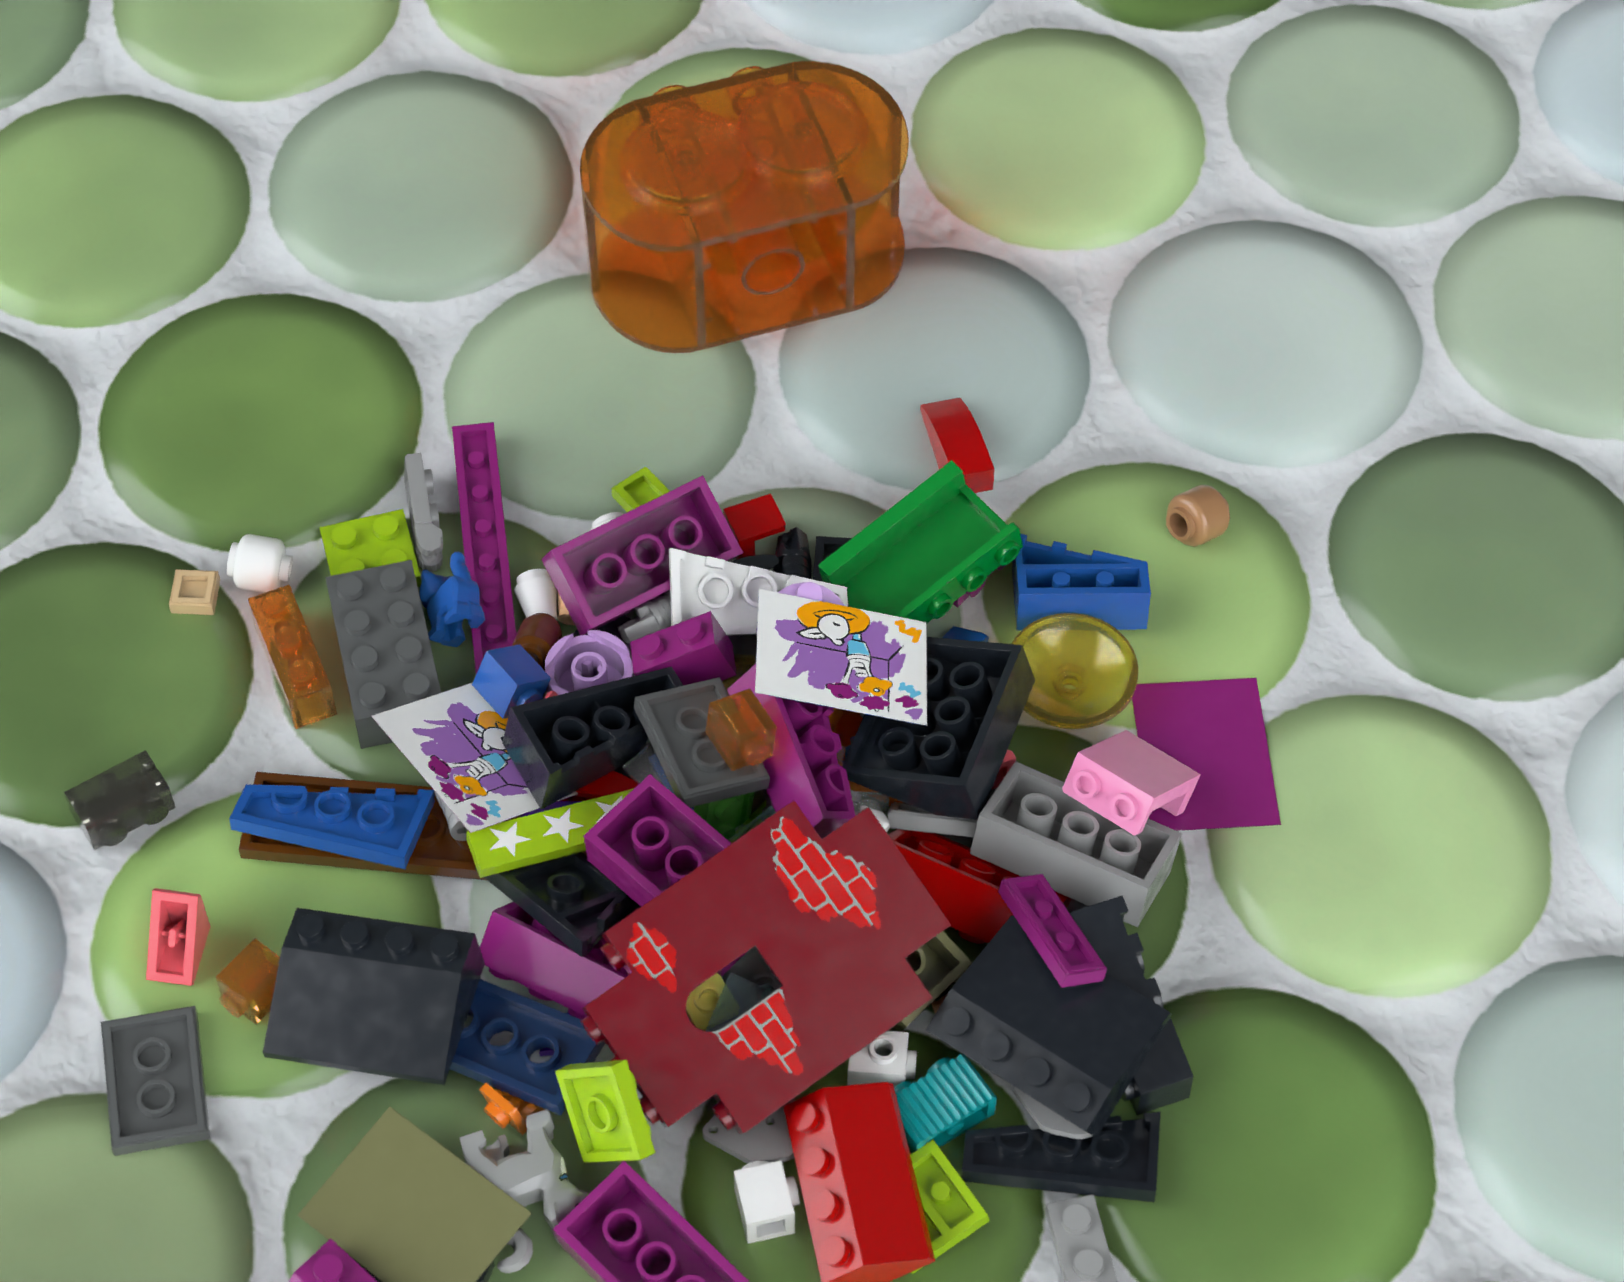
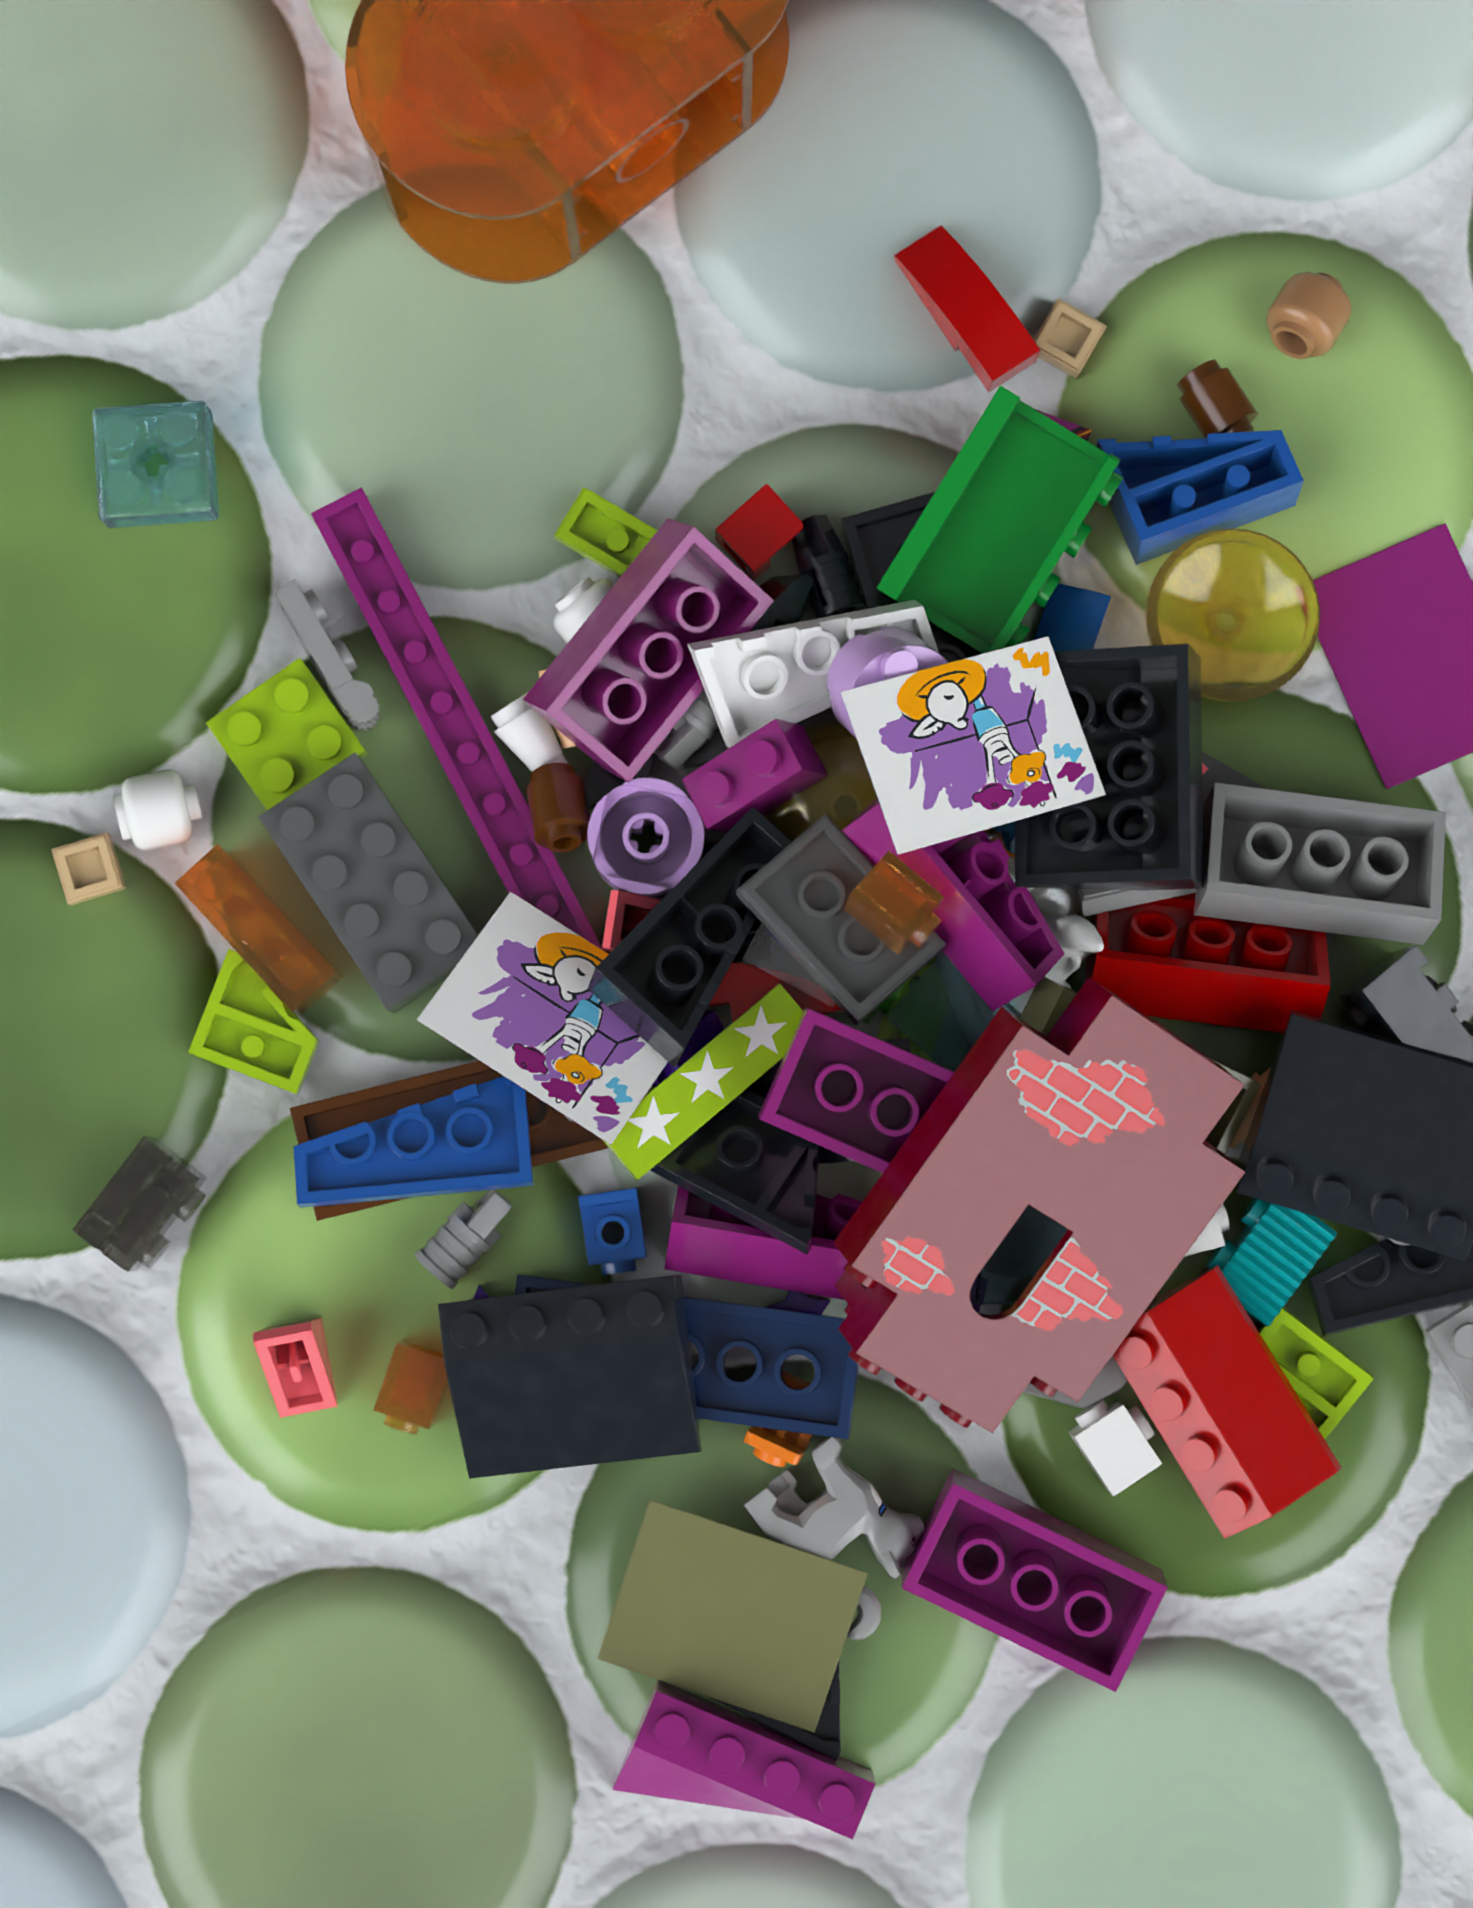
camera: 25 degrees left, 30 degrees up
dark grey tile [101,1006,211,1156] -> none
blue animal [419,551,485,647] -> none
blue brick [472,644,551,719] -> none
lime plate [555,1060,656,1162] -> none
magenta tile [998,874,1107,988] -> none
bright pink panel [1062,730,1201,835] -> none
none -> clear light blue brick [92,400,219,528]
none -> lime wing [188,949,320,1095]
none -> light grey hinge [414,1189,512,1290]
none -> blue brick [578,1187,647,1275]
none -> tan tile [1034,298,1107,379]
none -> reddish brown brick [1177,359,1258,438]

